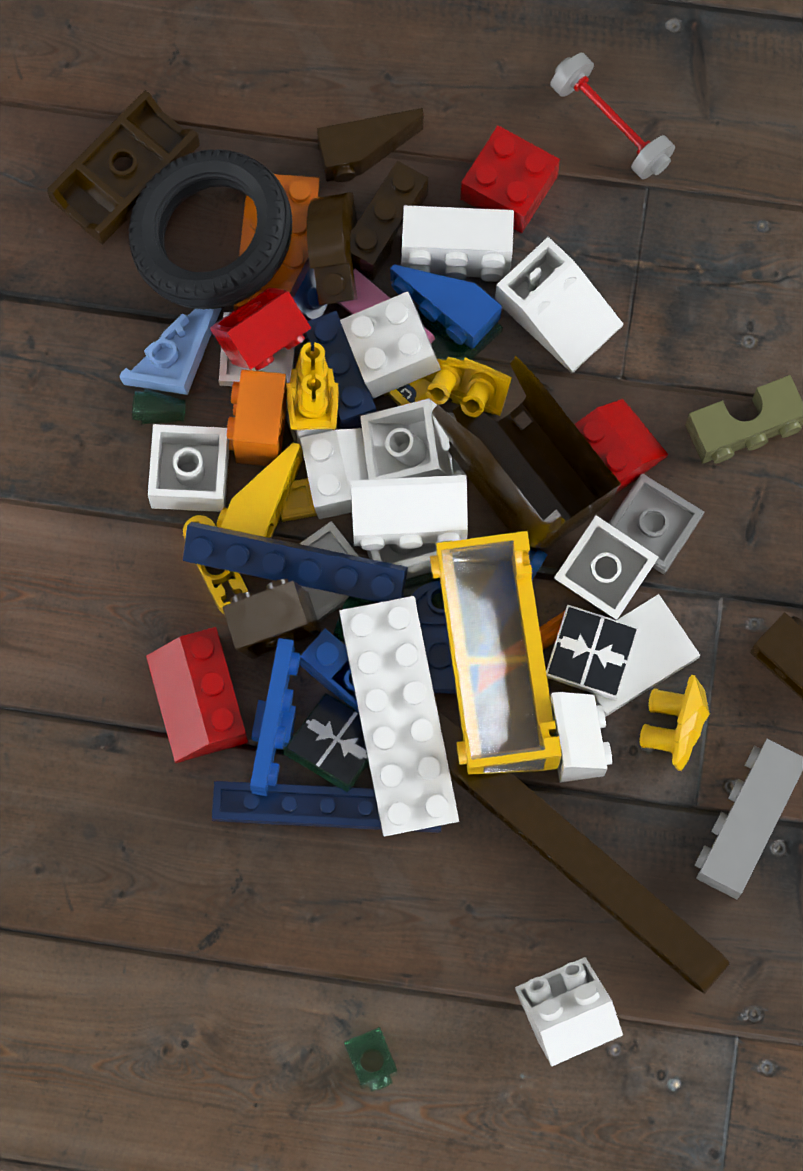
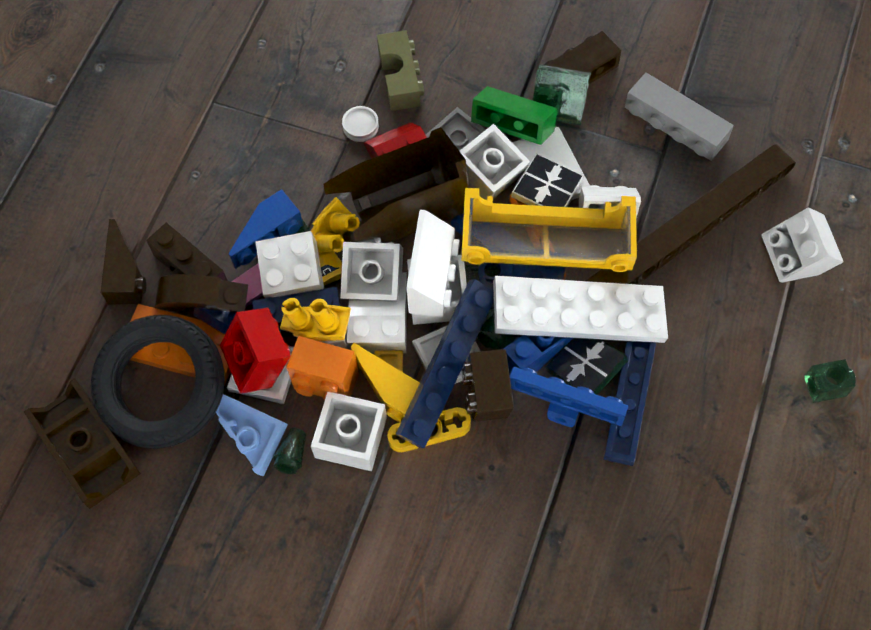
camera: 75 degrees left, 10 degrees down
red slope [146,627,248,763] -> none
white brick [402,206,514,282] -> none
red brick [460,125,560,233] -> none
white slope [495,237,623,373] -> none
light grey axle [550,53,675,179] -> none
yellow connector [640,675,710,771] -> none
none -> white piece [342,106,379,142]
none -> green brick [471,86,558,145]
none -> clear green tile [533,64,591,125]

